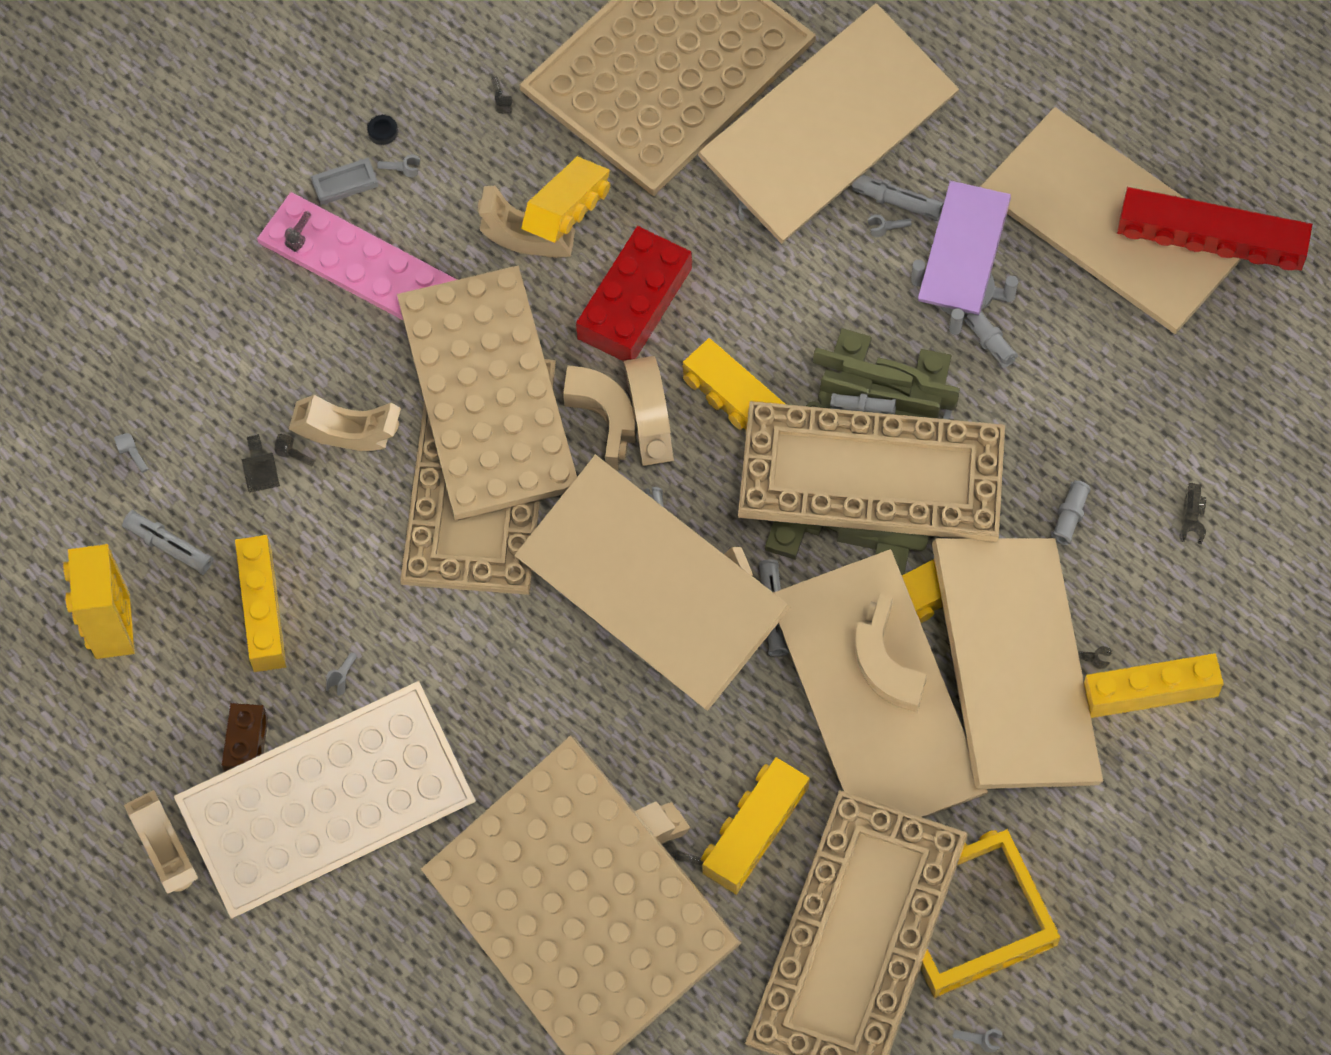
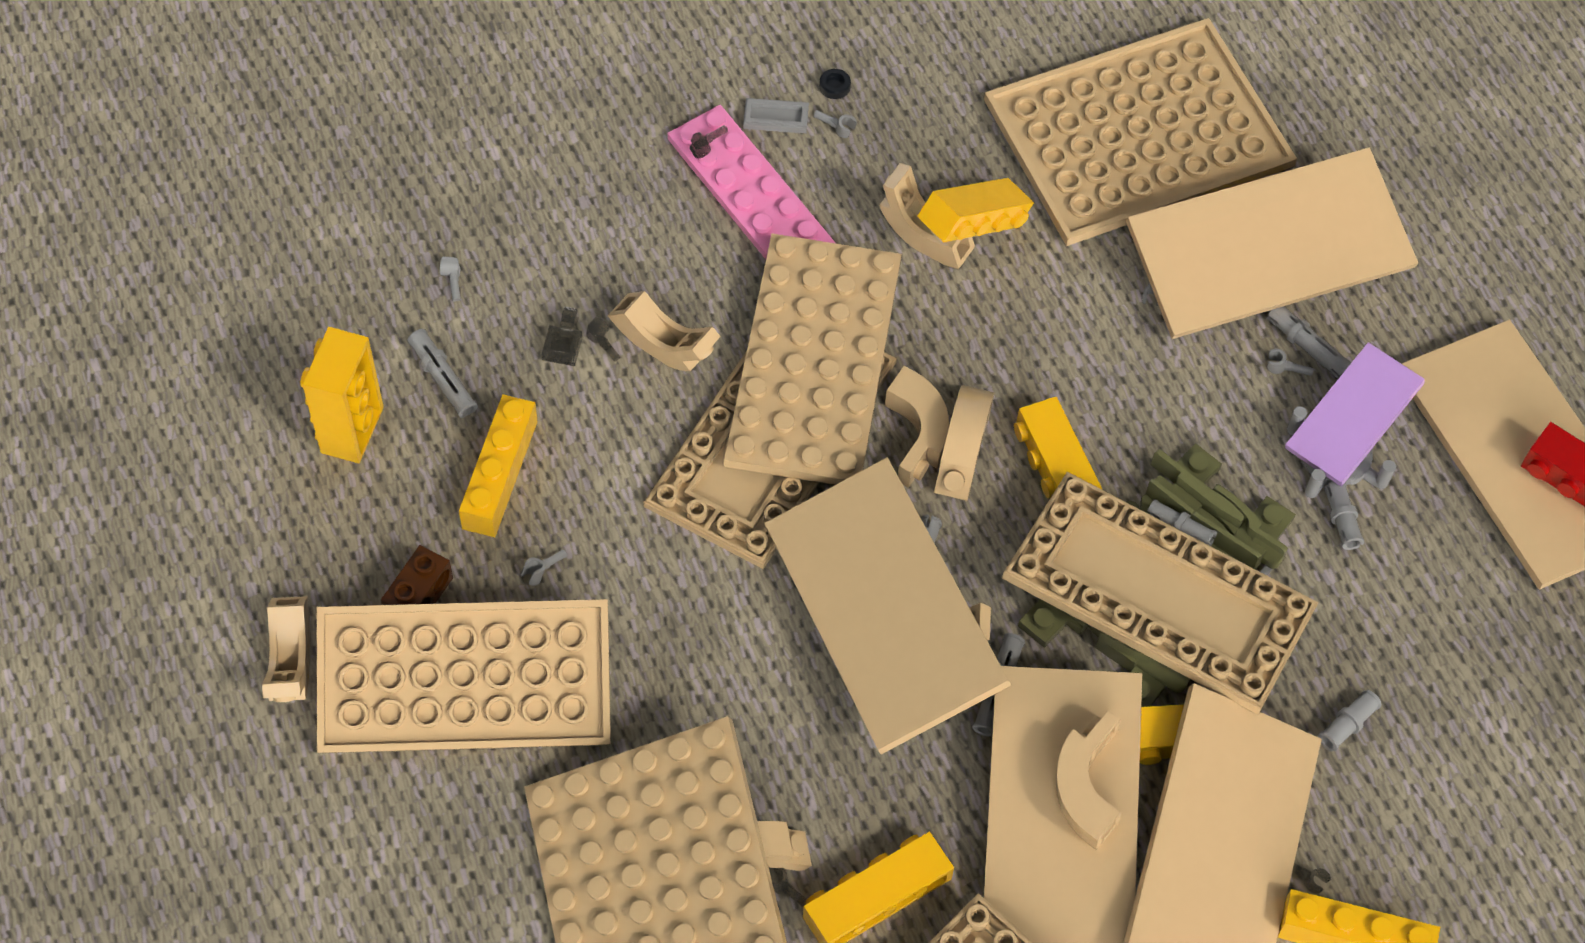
camera: 20 degrees right, 5 degrees down
clear smoke hand [491,77,512,114] -> none
red brick [576,225,692,362] -> none
clear smoke plate [1179,483,1206,544] -> none

